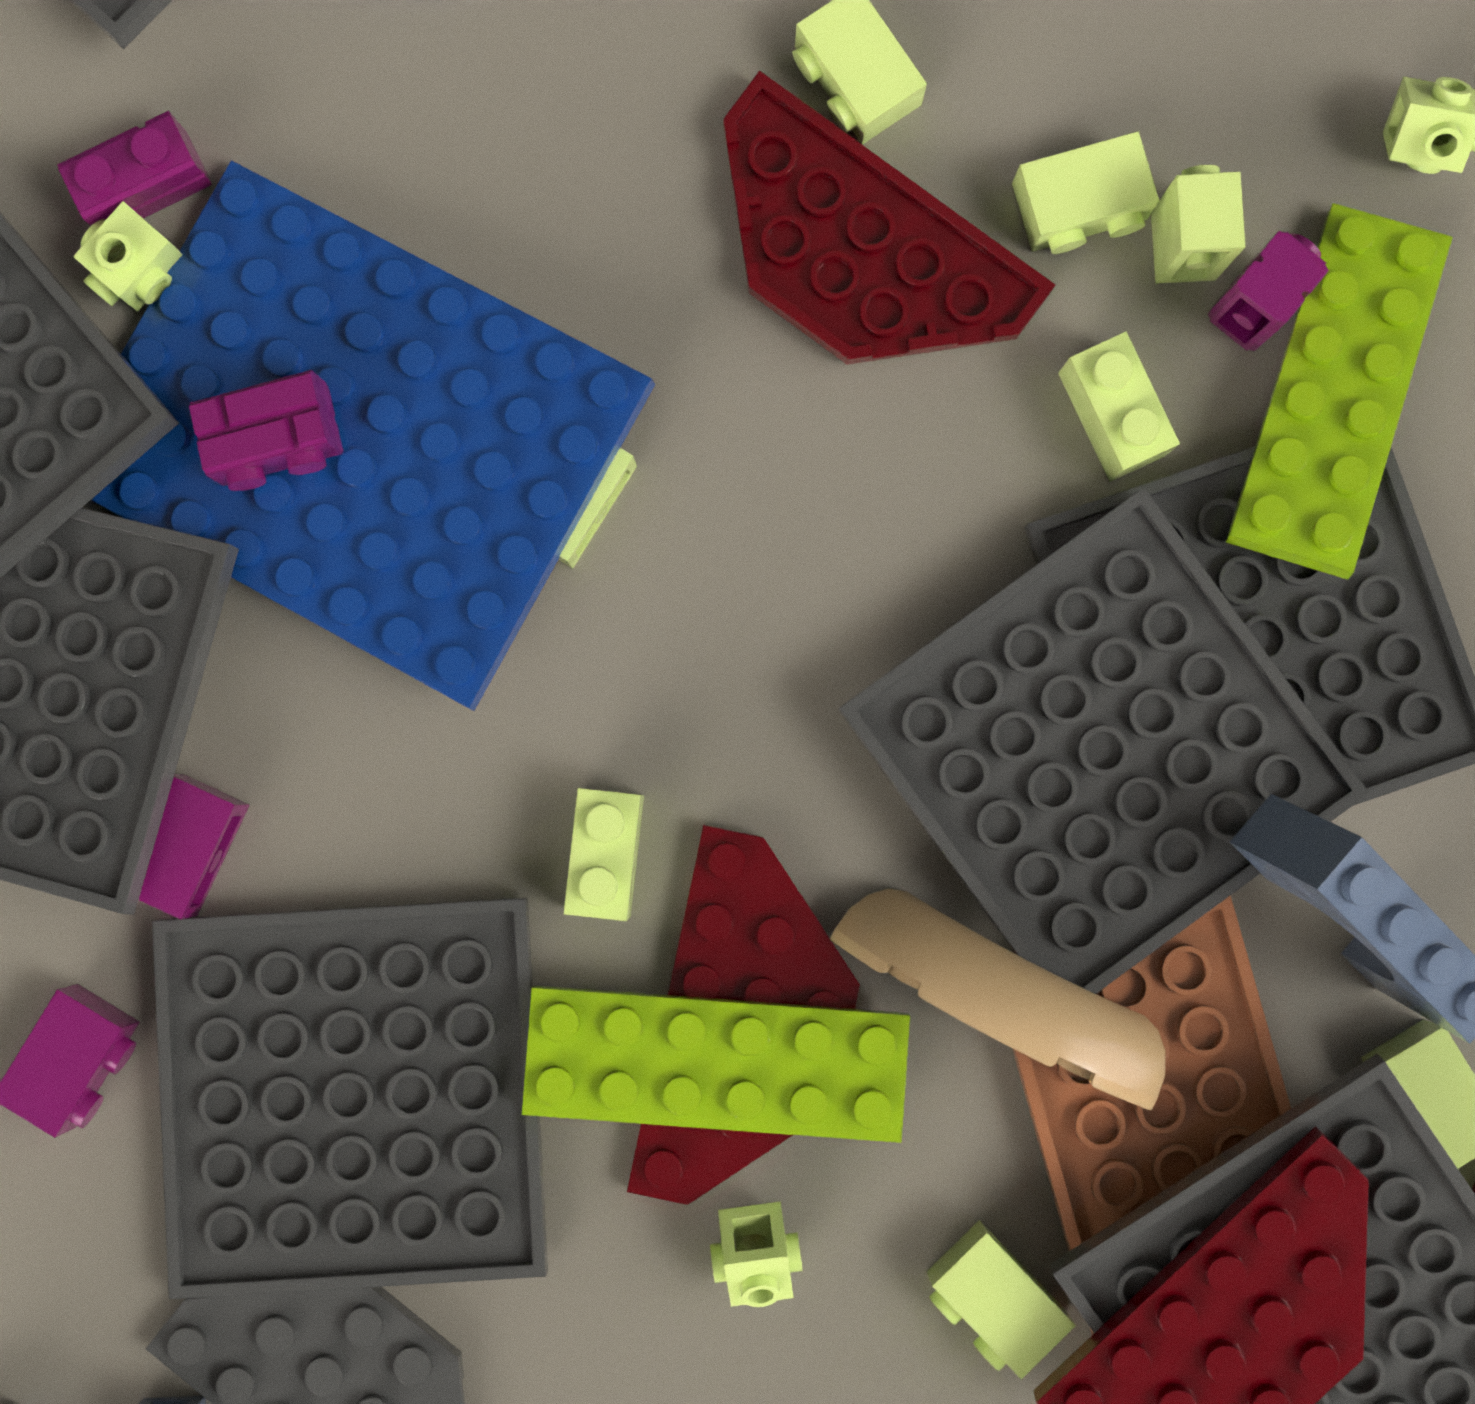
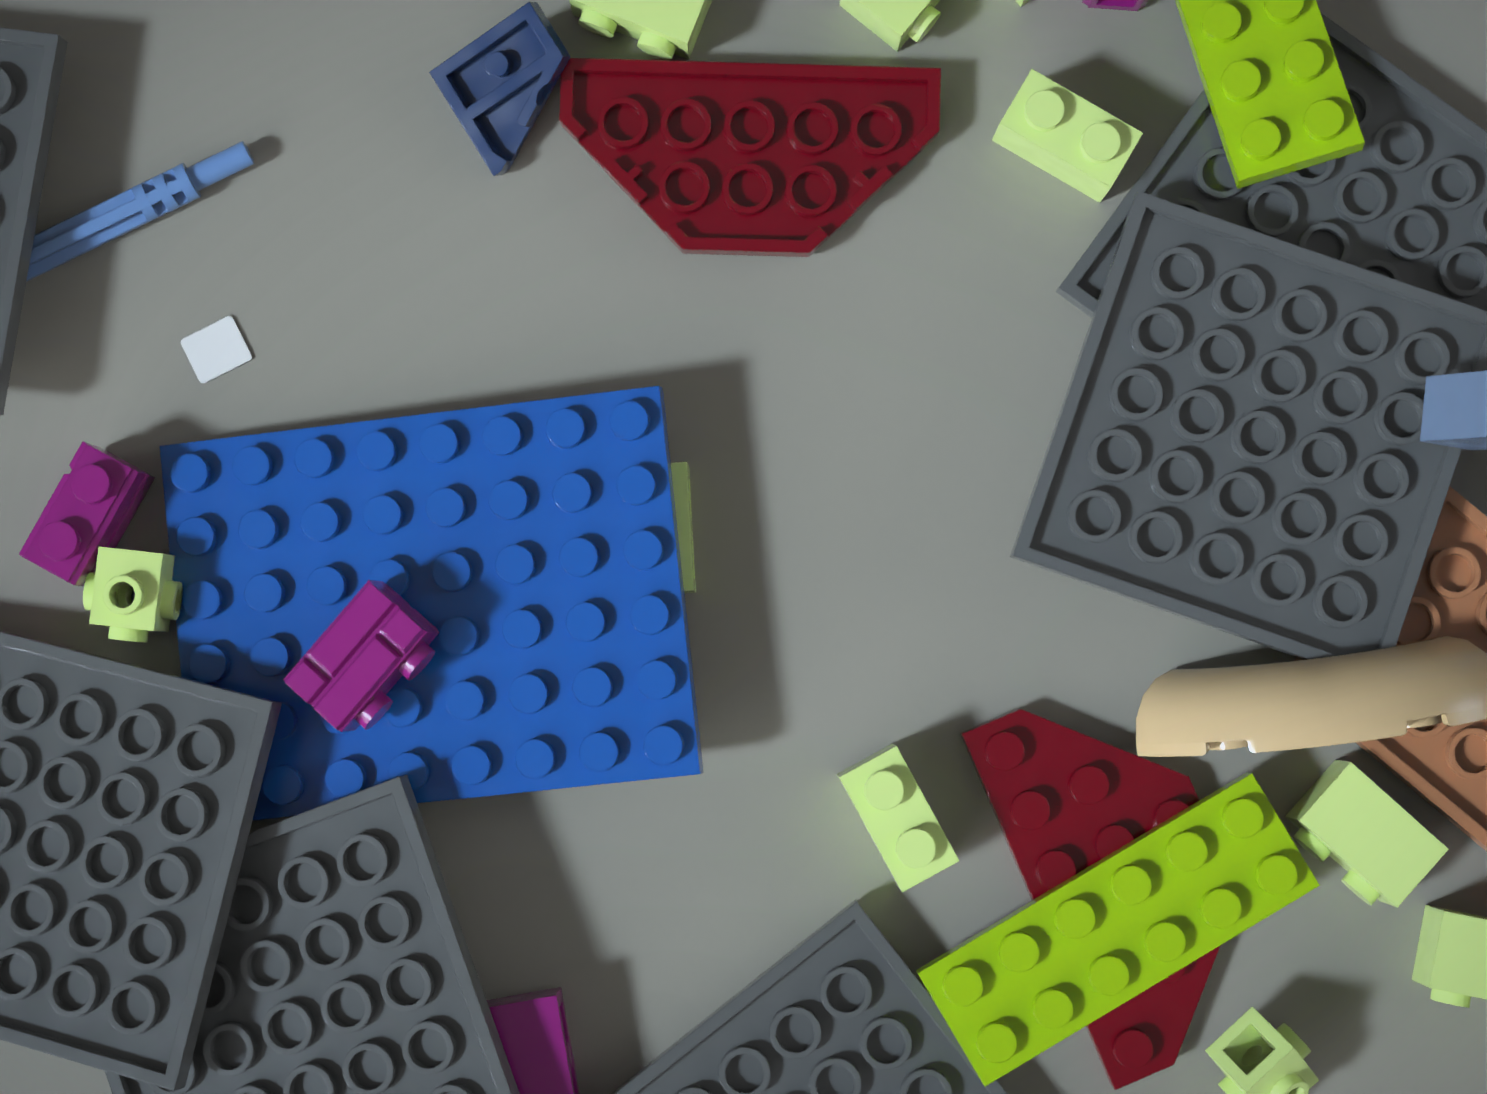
camera: 35 degrees left, 0 degrees up
none -> white sticker [181,316,252,383]
none -> dark blue wing [429,1,571,176]
none -> yellowish green brick [1285,760,1449,908]

